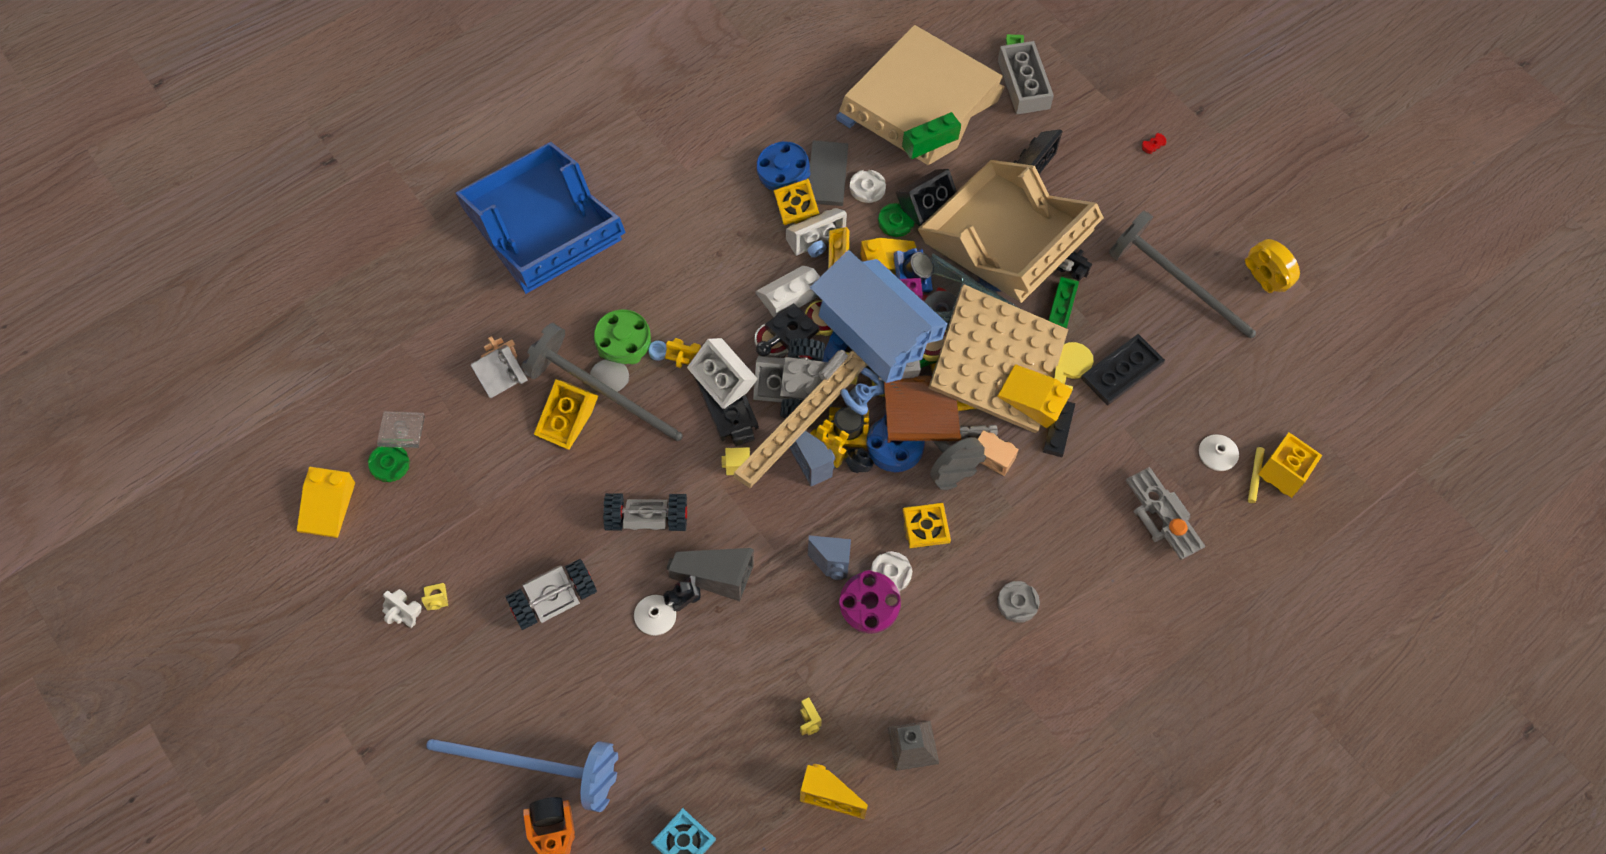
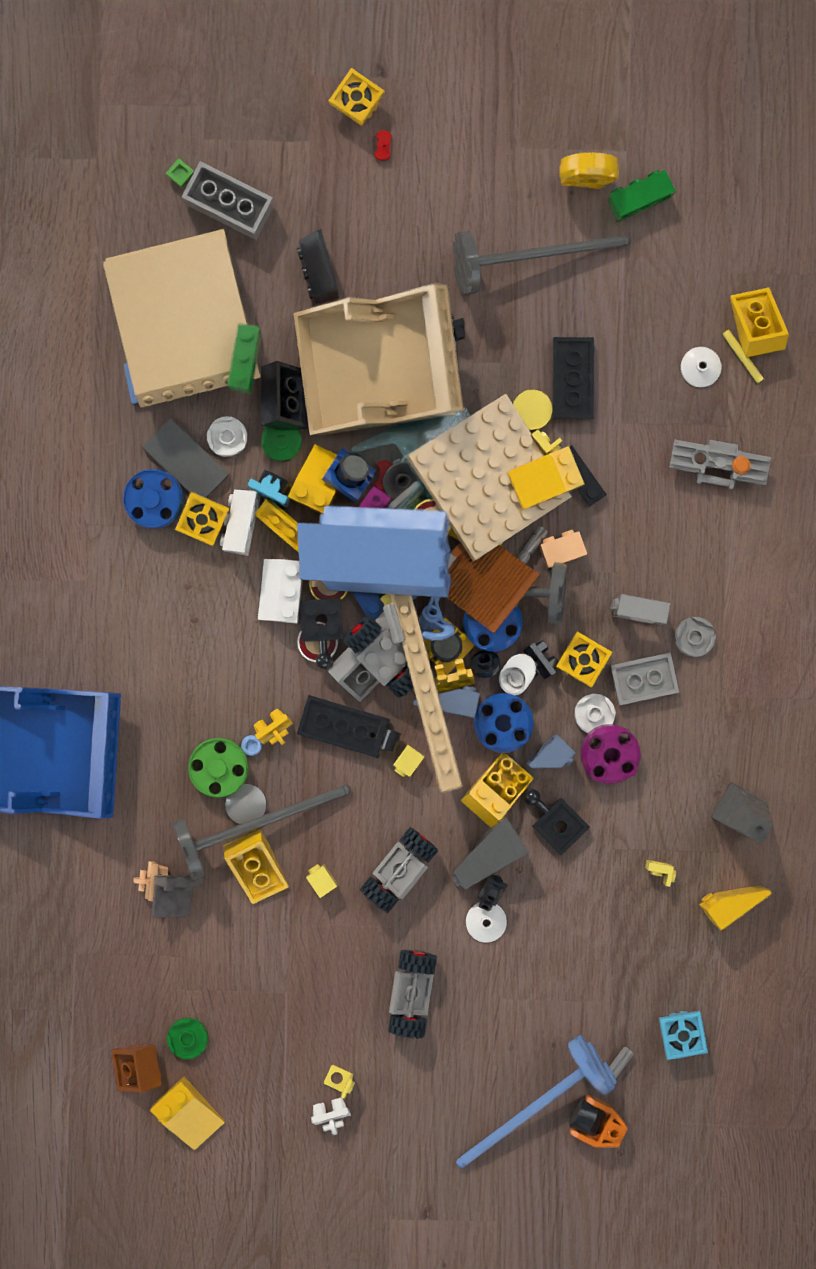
camera: 50 degrees left, 25 degrees up
clear plate [377,411,425,448] -> none
white slope [687,338,758,409] -> none
light blue tile [807,240,827,257] -> none
green plate [1049,277,1079,329] -> none
none -> dark orange slope [111,1044,162,1093]
none -> medium azure piece [248,470,291,508]
none -> light yellow brick [306,864,338,898]
none -> yellow piece [328,68,385,126]
none -> yellow slope [460,753,534,827]
none -> blue piece [474,693,534,753]
none -> white cap [499,654,536,695]
none -> black hips [523,640,559,680]
none -> black plate [524,789,590,855]
none -> green brick [608,169,676,222]
none -> light grey axle [609,1047,633,1079]
none -> light grey window [610,594,670,625]
none -> light grey plate [610,652,679,705]

